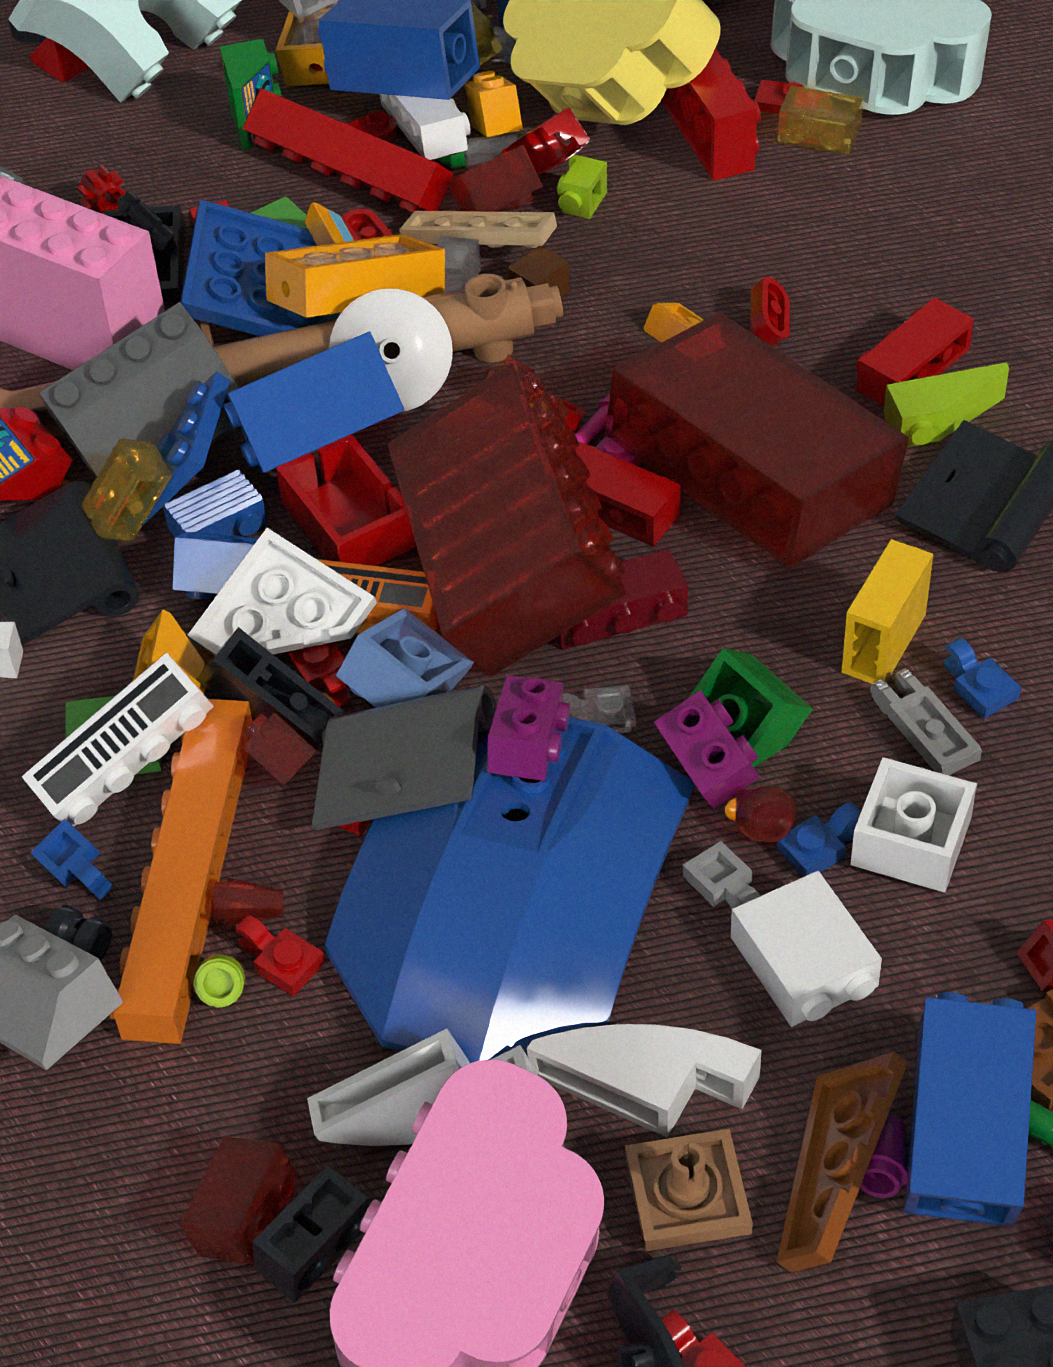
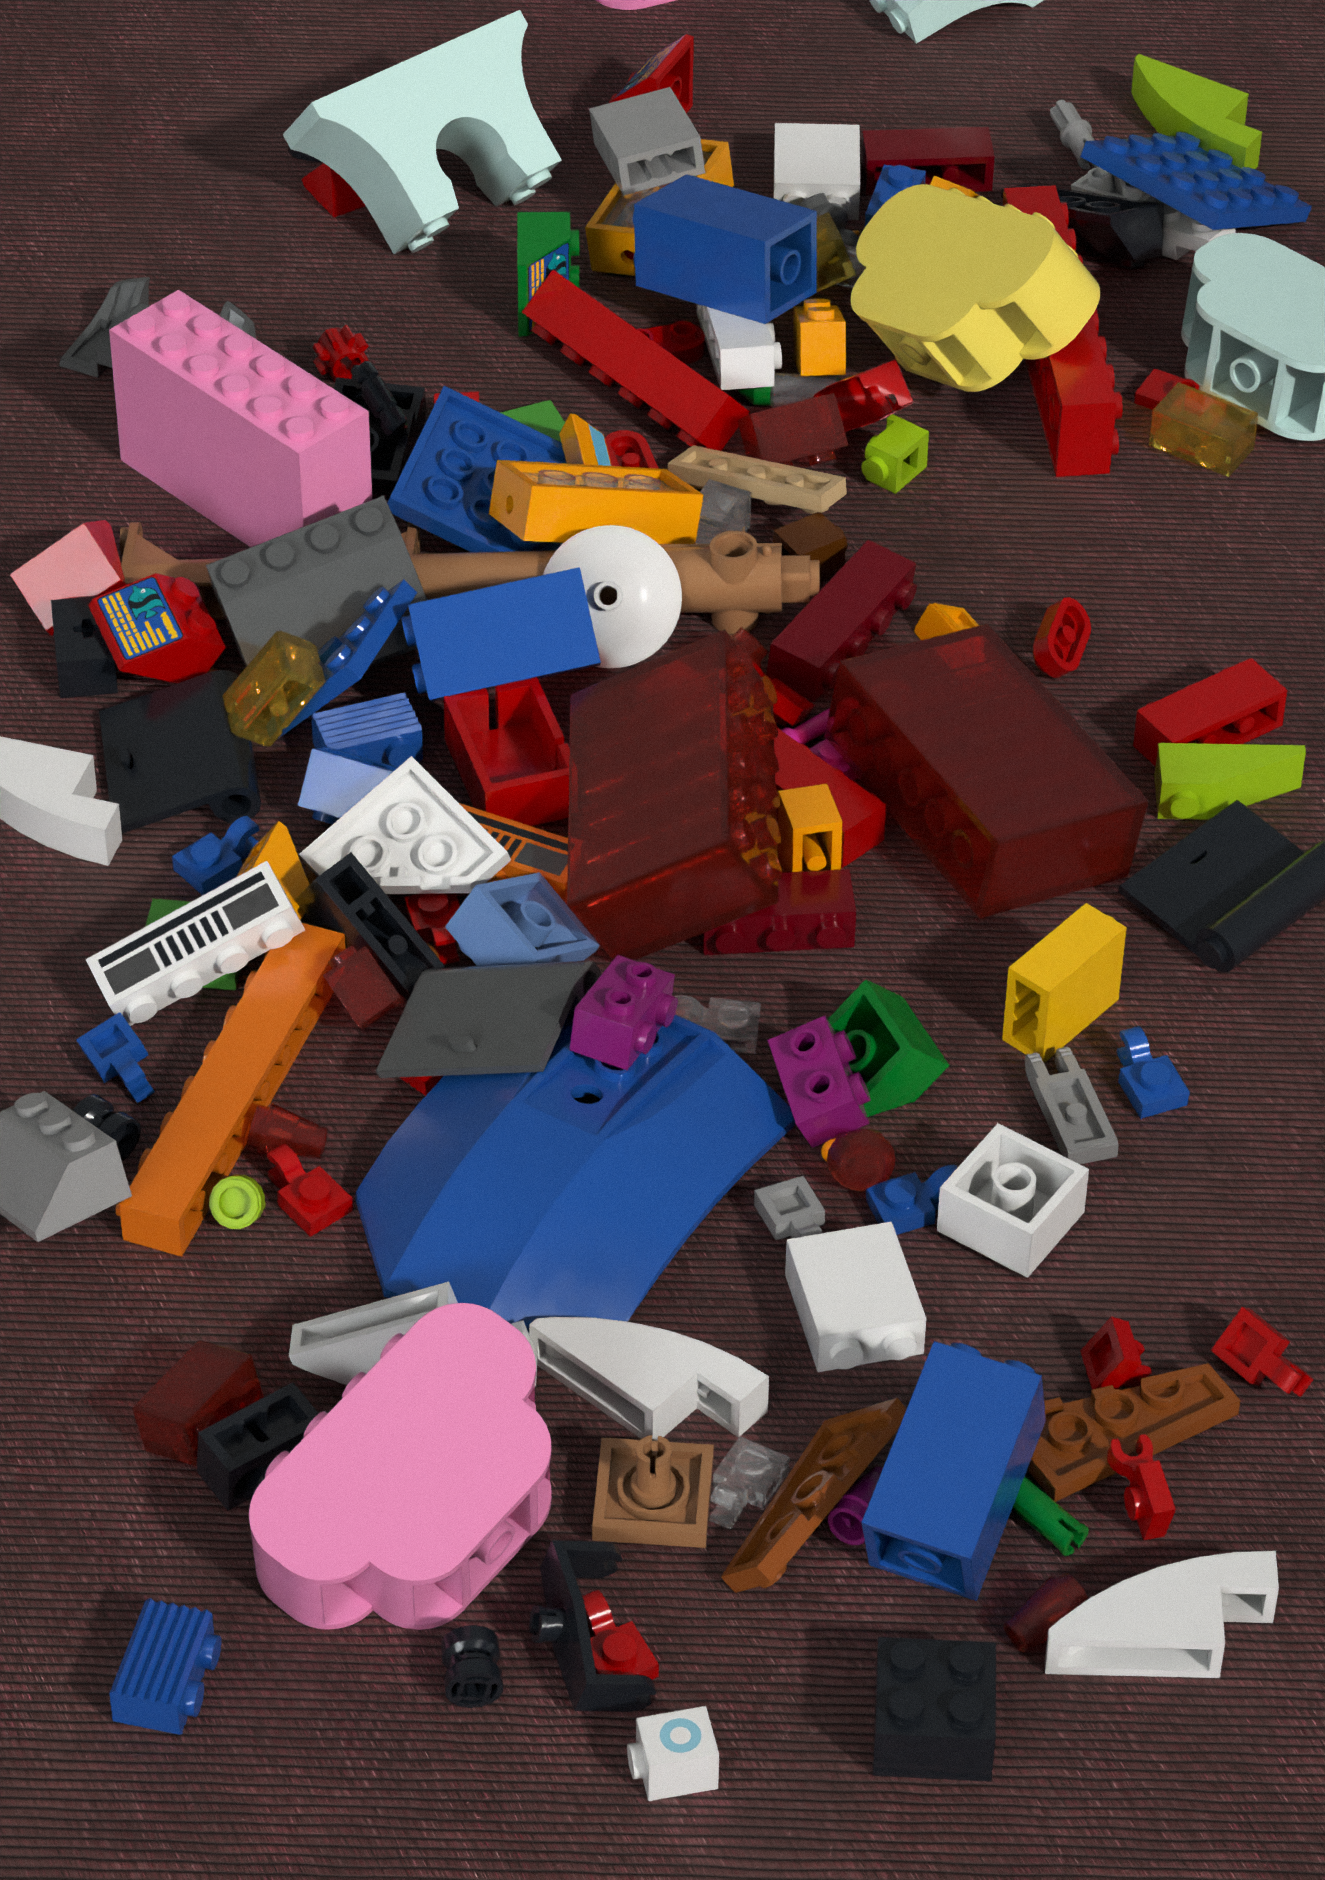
camera: 10 degrees right, 5 degrees down
none -> blue plate [172,816,260,896]
none -> clear plate [709,1436,790,1529]
none -> dark red brick [766,539,917,702]
none -> light orange brick [777,784,842,873]

